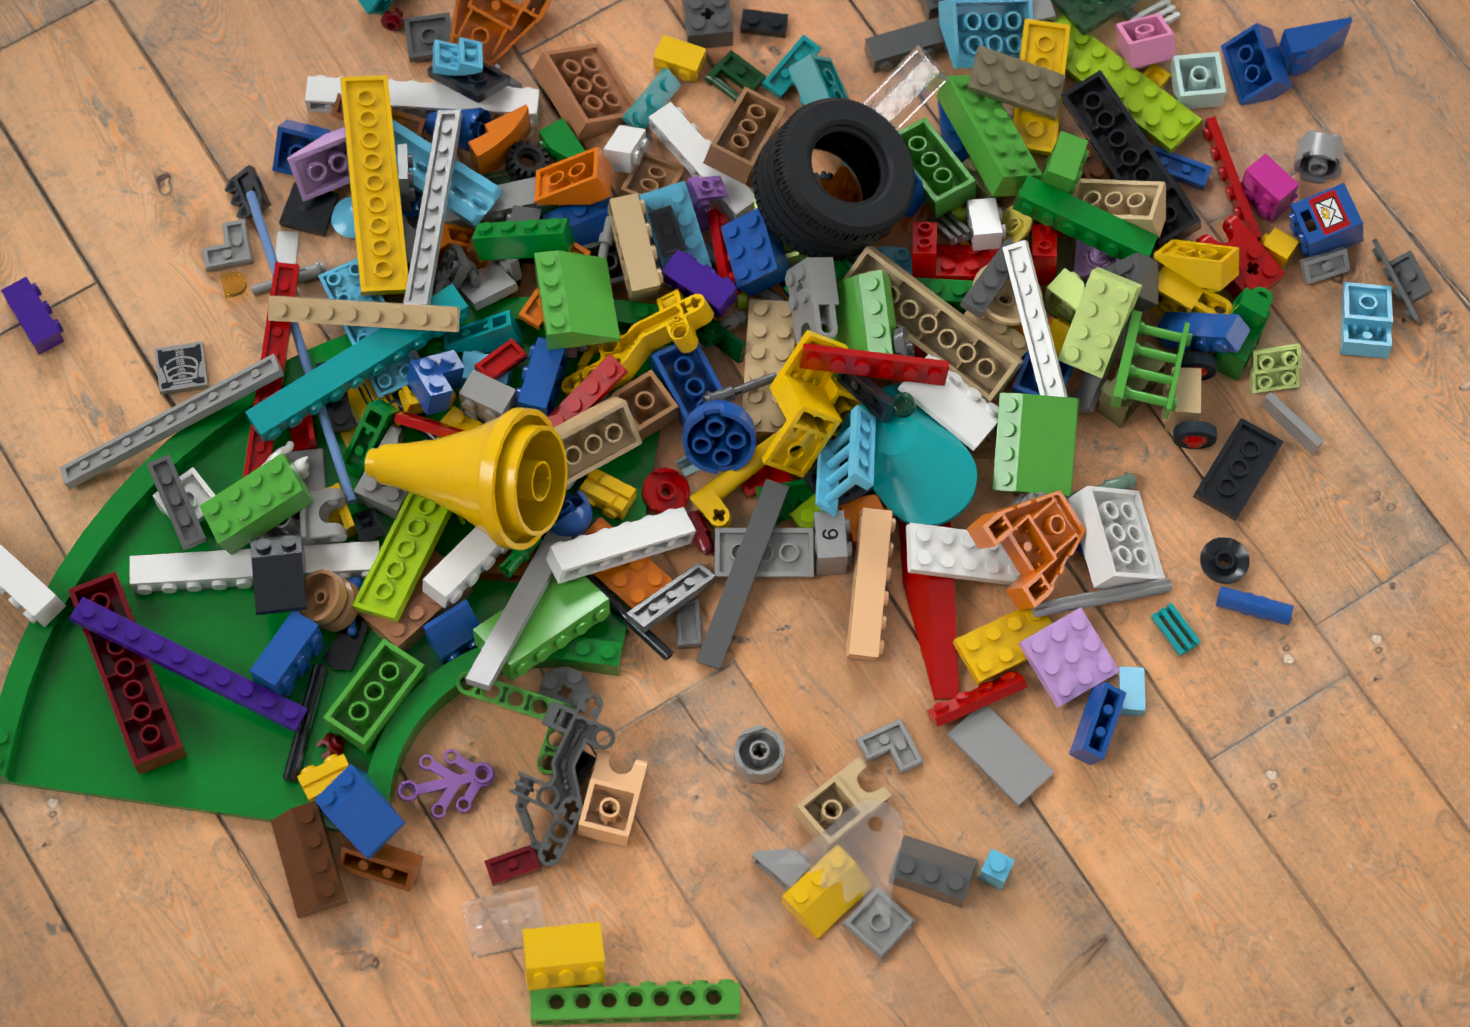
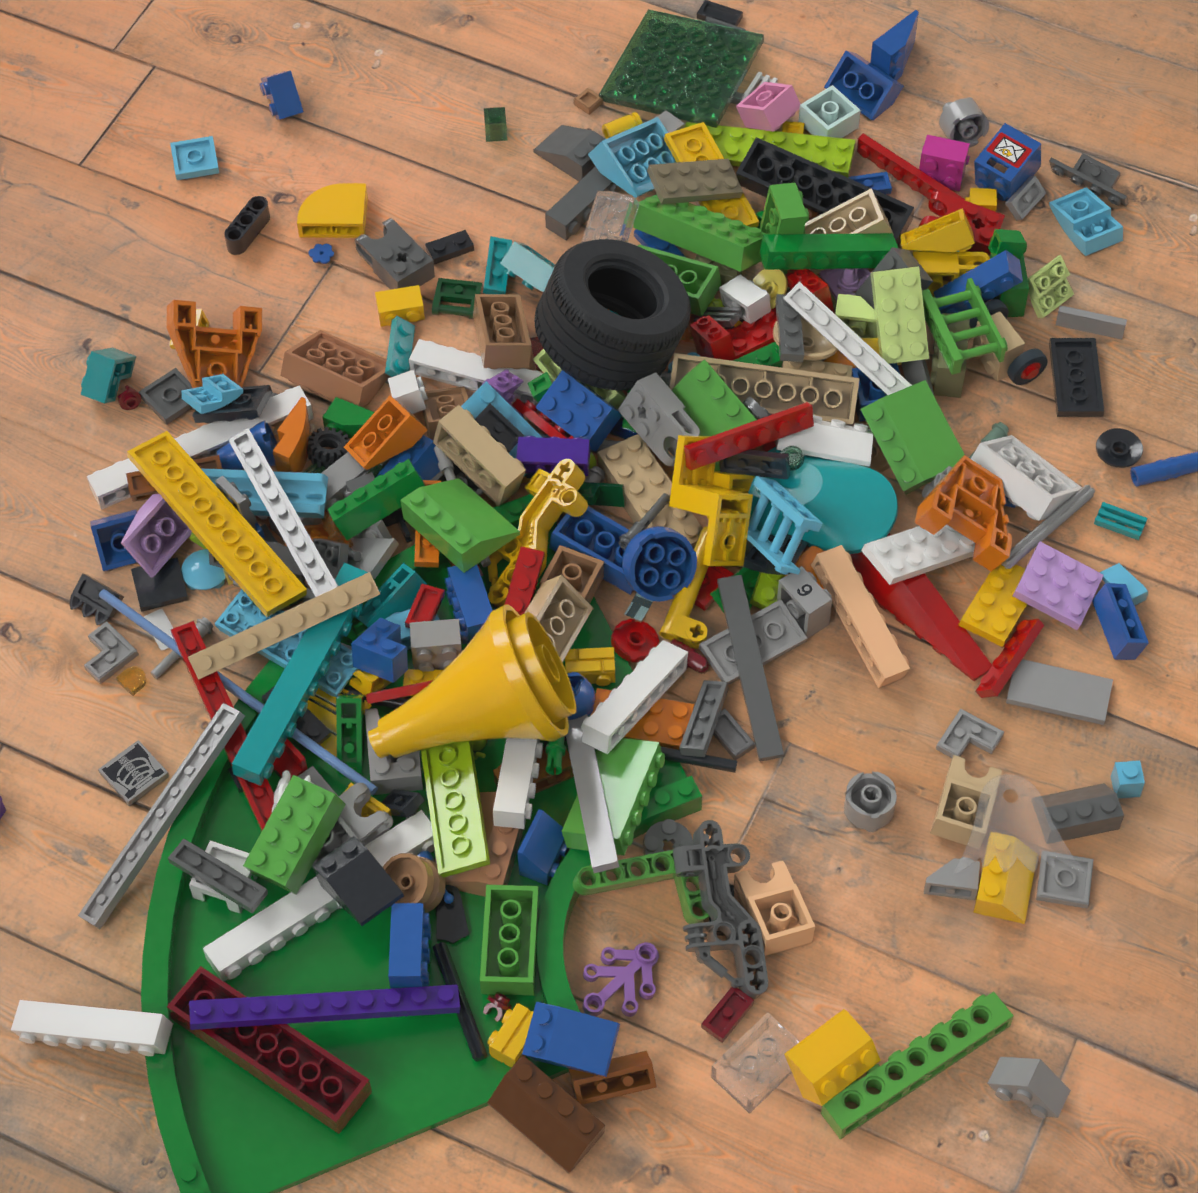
camera: 30 degrees left, 10 degrees down
none -> green tile [527,372,553,402]

